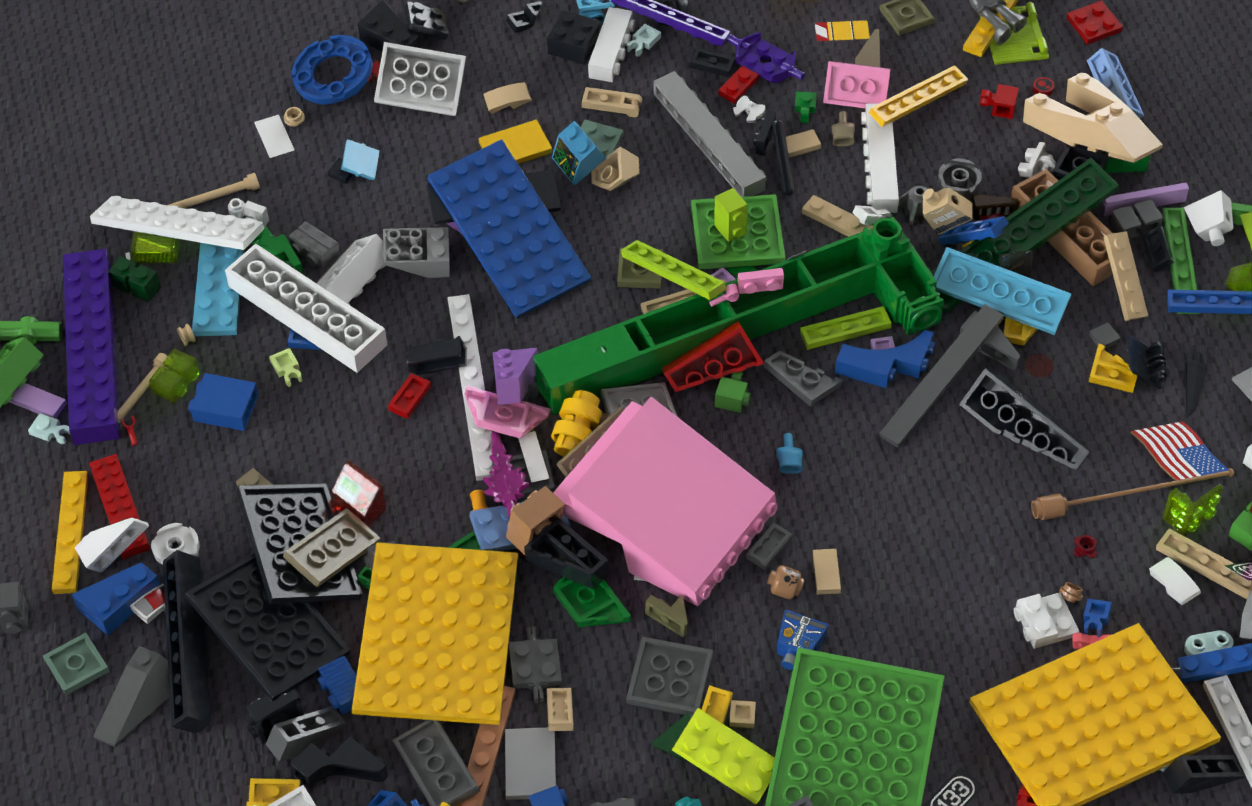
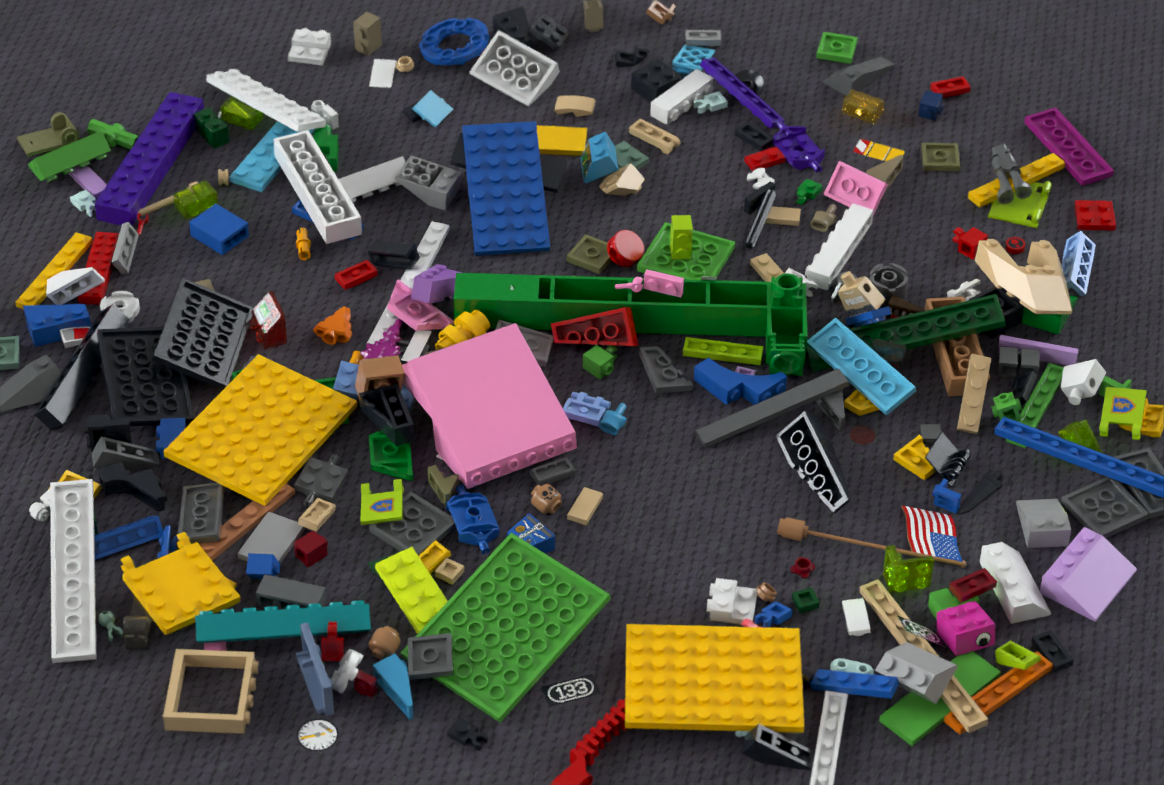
camera: 25 degrees right, 10 degrees down
tan piece [167,173,260,208] -> none
yellowish green plate [269,348,302,387] -> none
dark tan plate [283,508,380,587] -> none
flat silver brick [289,222,340,269] -> none
lime plate [621,240,726,300] -> none
light grey brick [654,71,767,197] -> none
yellow plate [868,65,968,127] -> none
none -> light grey plate [112,222,139,274]
none -> white plate [288,28,331,65]
none -> dark red brick [294,530,328,568]
none -> light orange pin [296,228,311,260]
none -> orange rock [313,306,352,345]
none -> dark tan brick [354,12,382,56]
none -> lime flag [360,479,404,525]
none -> blue plate [446,485,500,555]
none -> light blue plate [563,392,611,427]
none -> head [607,230,644,267]
none -> dark green plate [792,587,820,613]
none -> blue bracket [932,479,961,513]
none -> bright green brick [991,392,1022,421]

